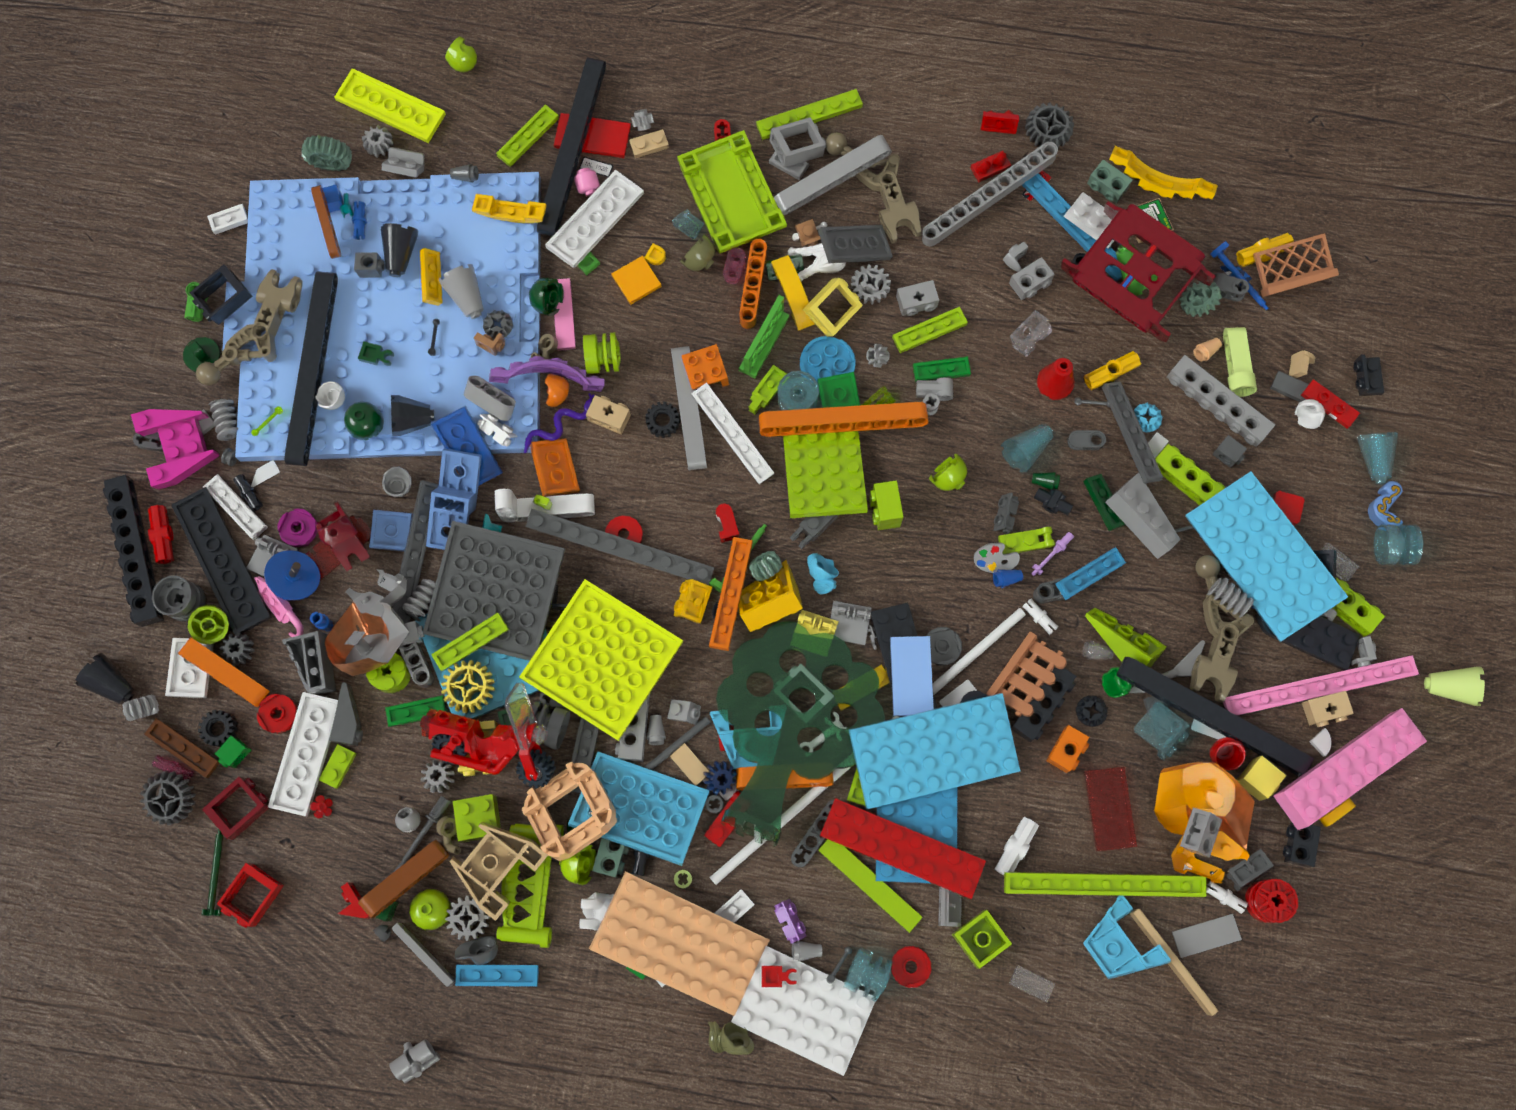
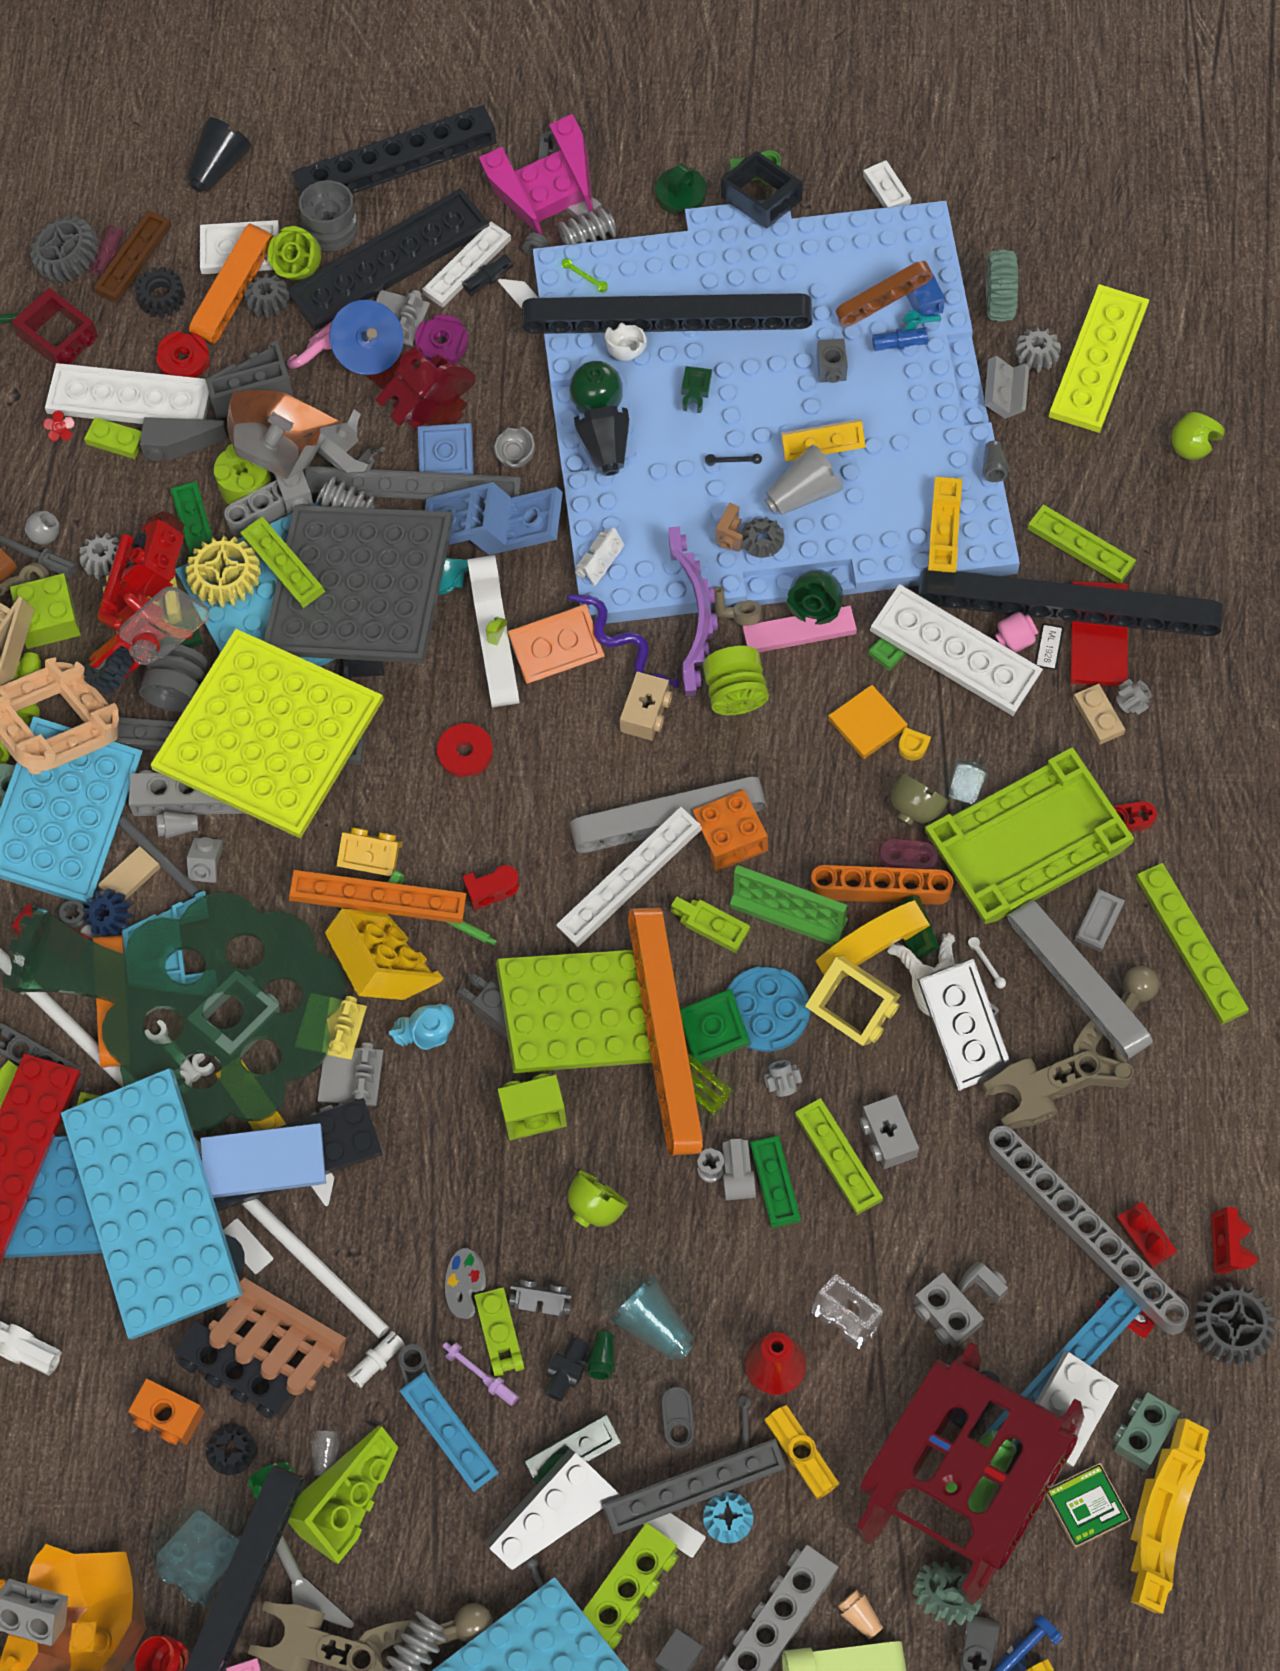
camera: 85 degrees right, 10 degrees down
light grey gear [122,695,159,721] -> none
red piece [148,505,174,564] -> none
dark tan piece [196,269,303,386] -> none
green brick [215,736,251,768] -> none
blue pin [310,612,333,632] -> none
black cone [381,223,418,277] -> none
blue tile [431,406,503,486] -> none
light grey beam [464,376,516,421] -> none
dark grey plate [526,509,714,585] -> none
orange hair [545,373,569,407] -> none
black tyre [645,401,680,438] -> none
sand green gear [749,551,782,581] -> none
light grey window [770,117,826,168] -> none
clear light blue wheel [778,371,819,411] -> none
medium nougat bracket [795,219,821,247] -> none
light grey gear [851,264,891,305] -> none
dark grey tile [926,627,962,666] -> none
blue cone [993,569,1023,588] -> none
clear red tile [1084,767,1137,852] -> none

